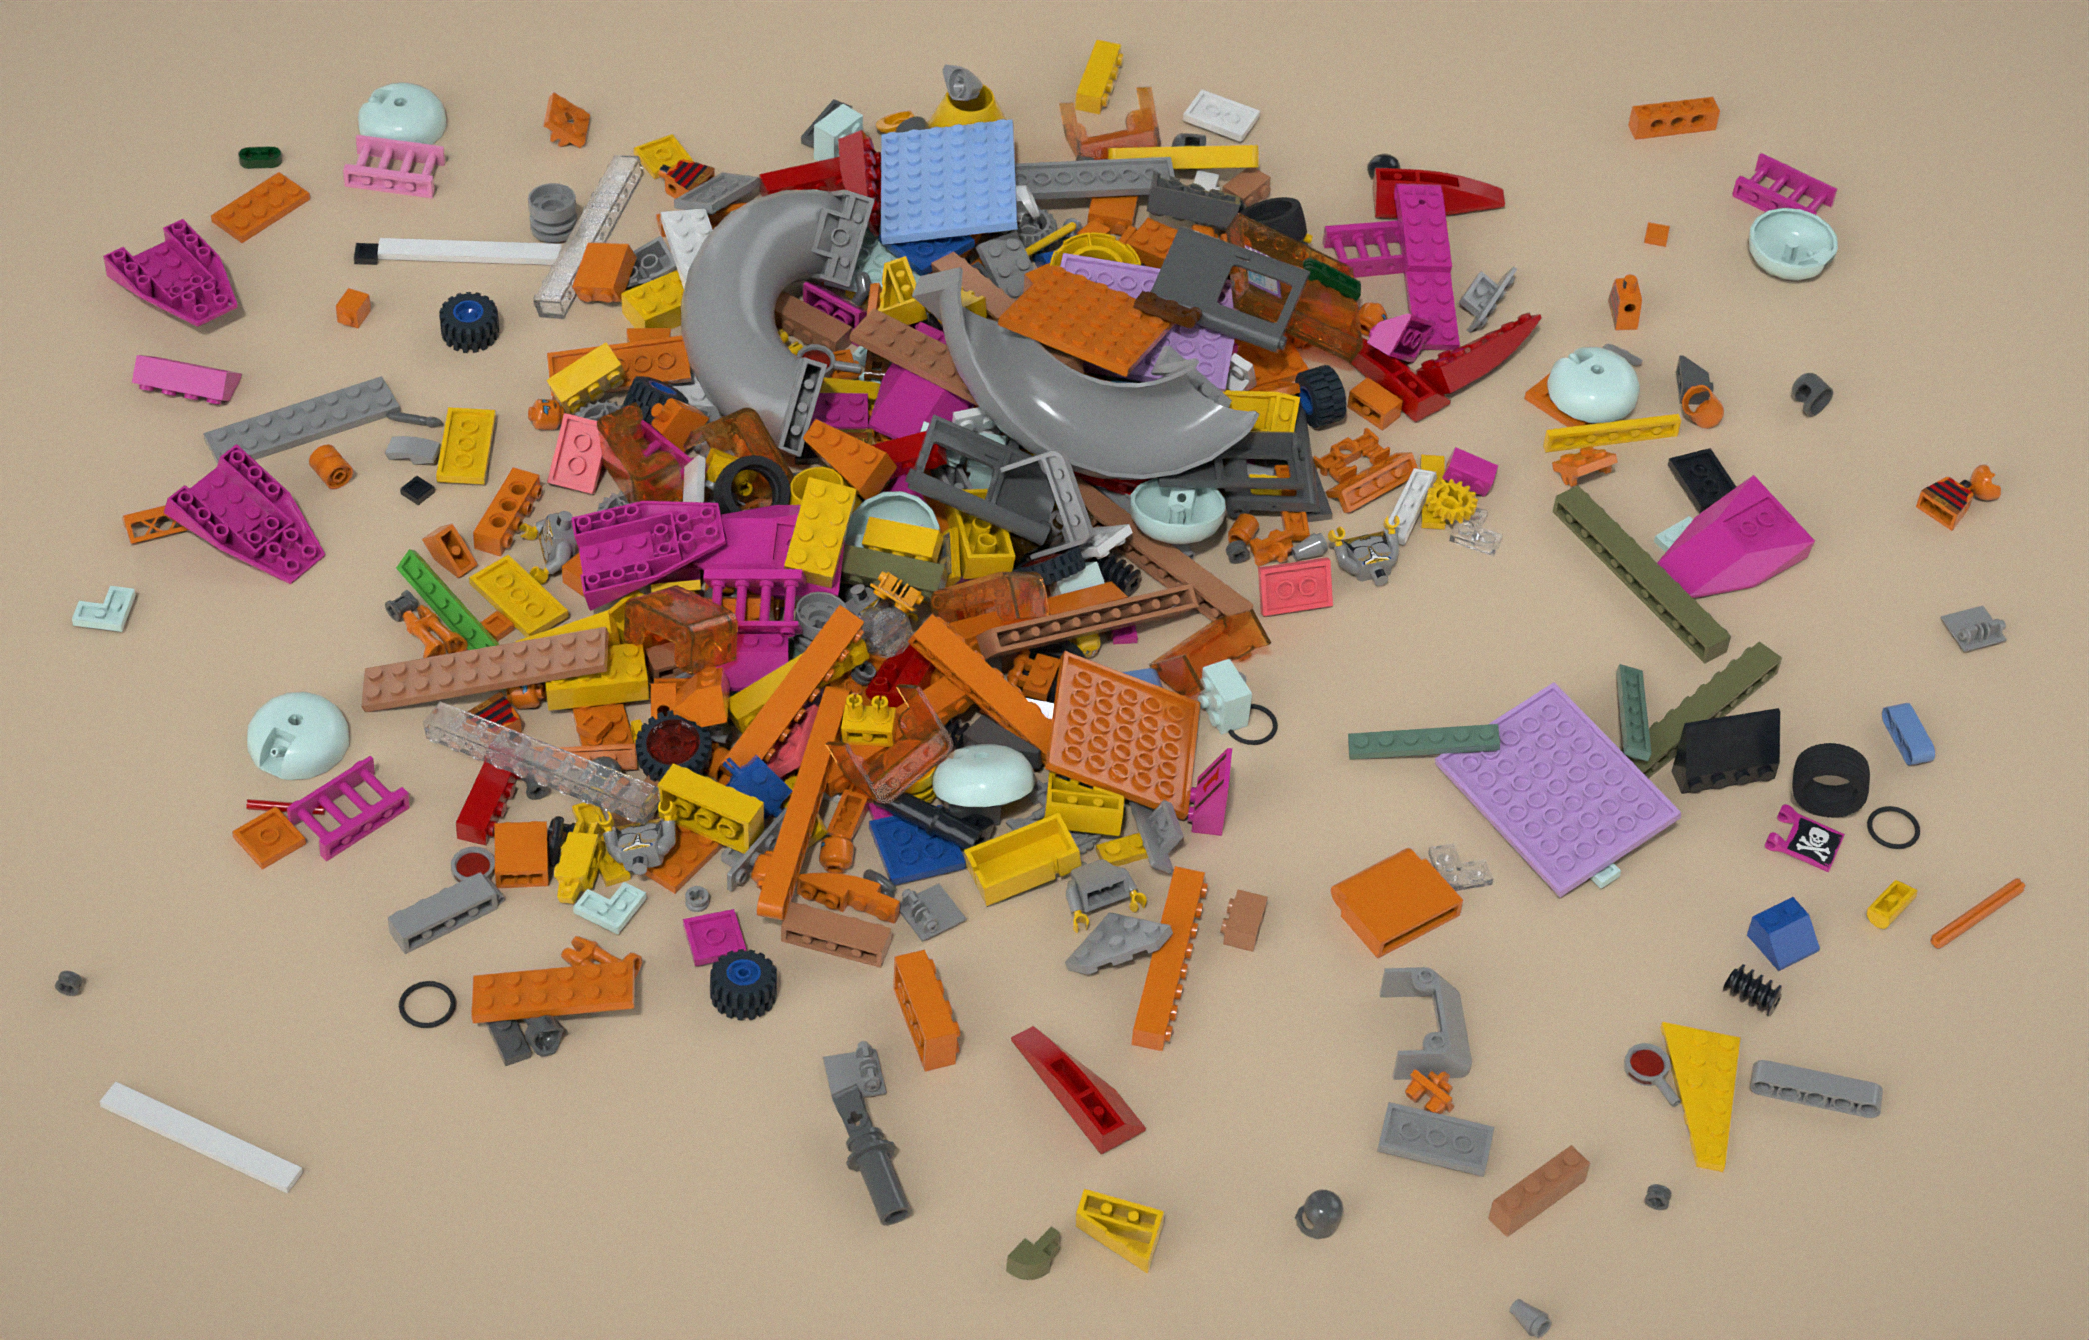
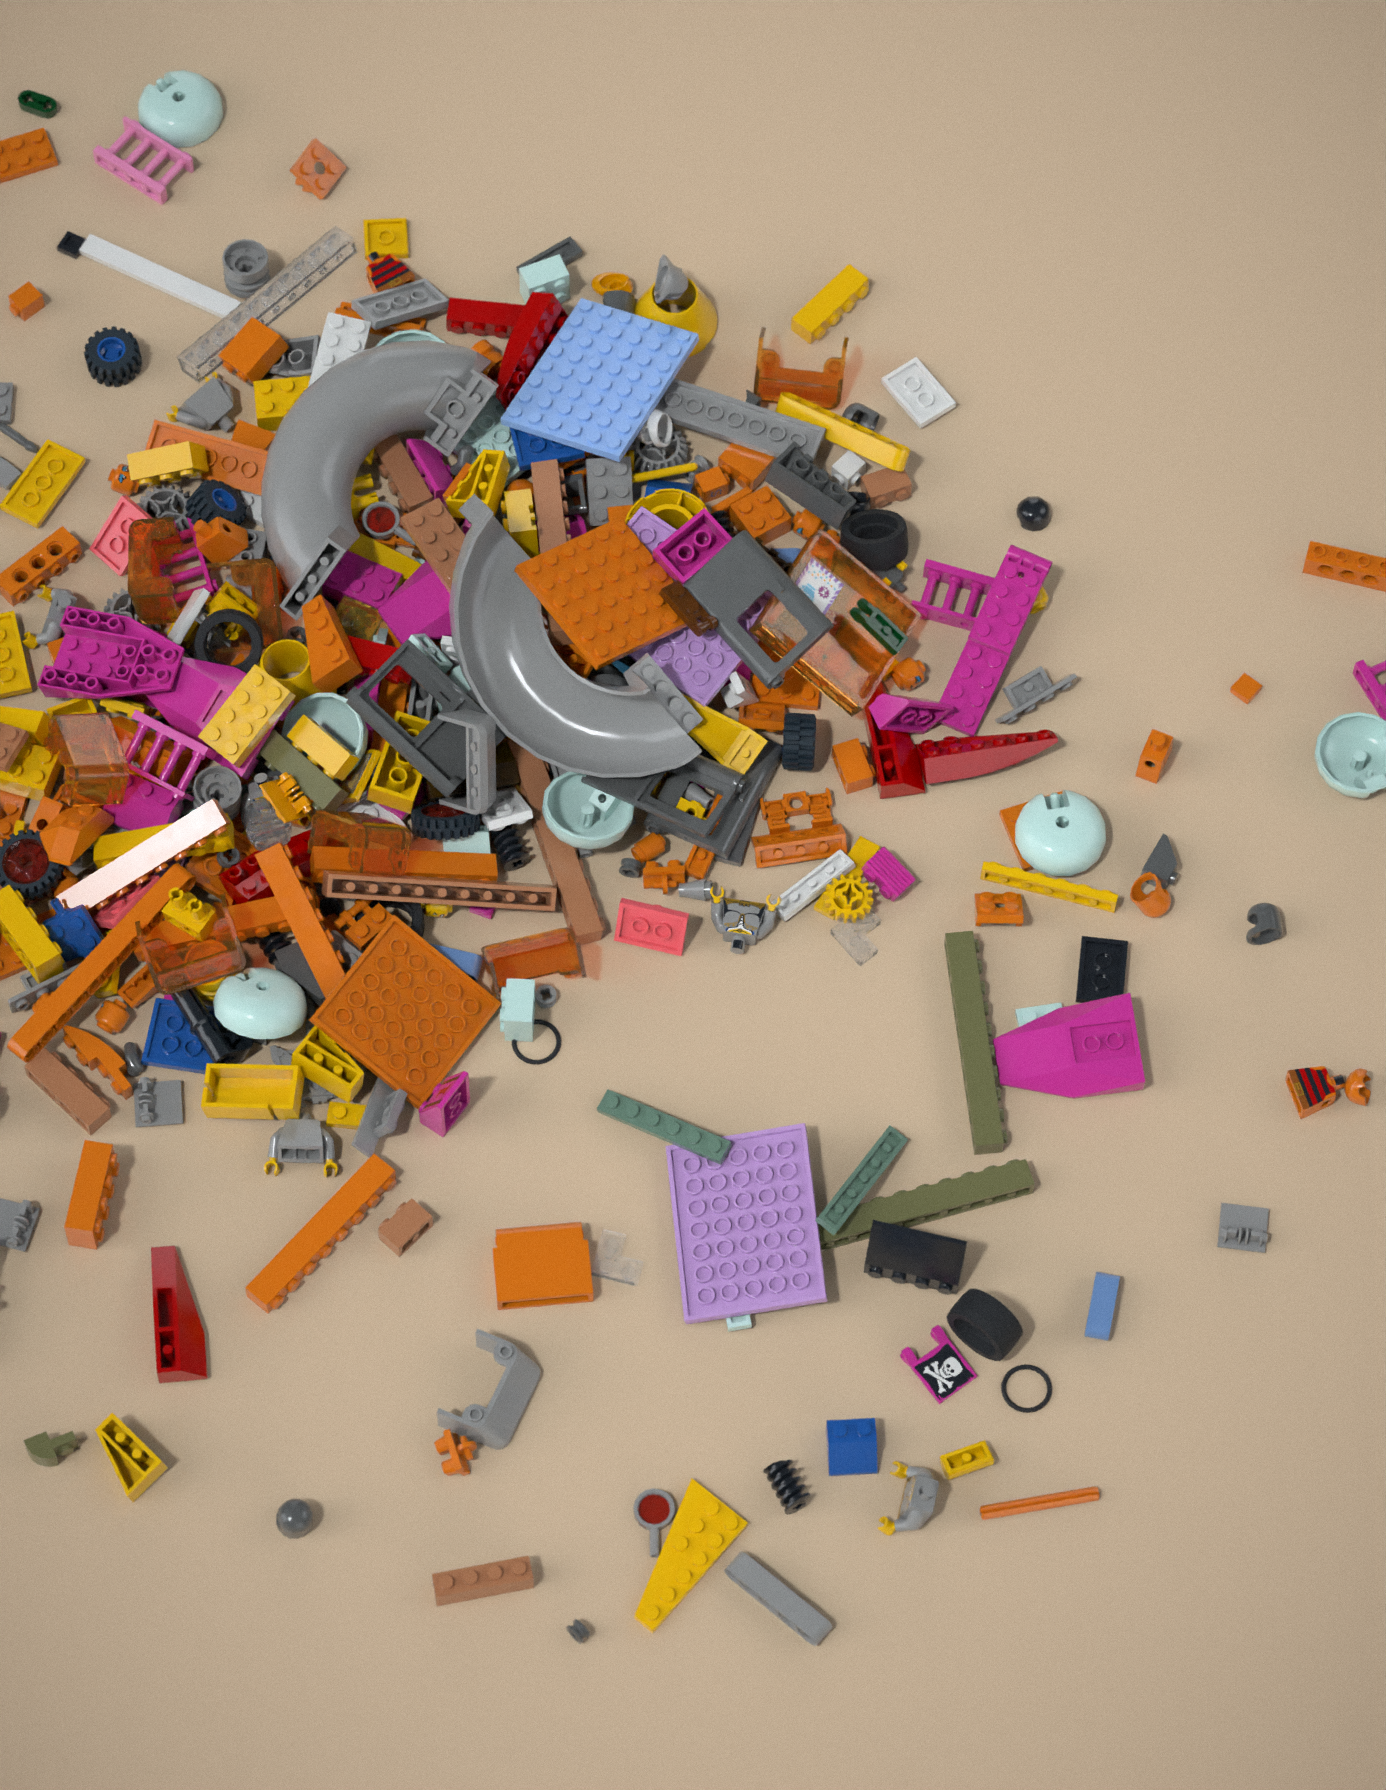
camera: 30 degrees right, 15 degrees up
light grey plate [1065,912,1173,975] -> none
red wedge [1372,168,1505,218] -> none
light grey plate [1377,1102,1494,1177] -> none
light grey cone [1510,1299,1552,1338] -> none
light grey piece [1602,344,1643,365] -> none
none -> light grey torso [166,372,235,432]
none -> dark pink slope [653,508,732,584]
none -> light grey torso [877,1461,939,1535]

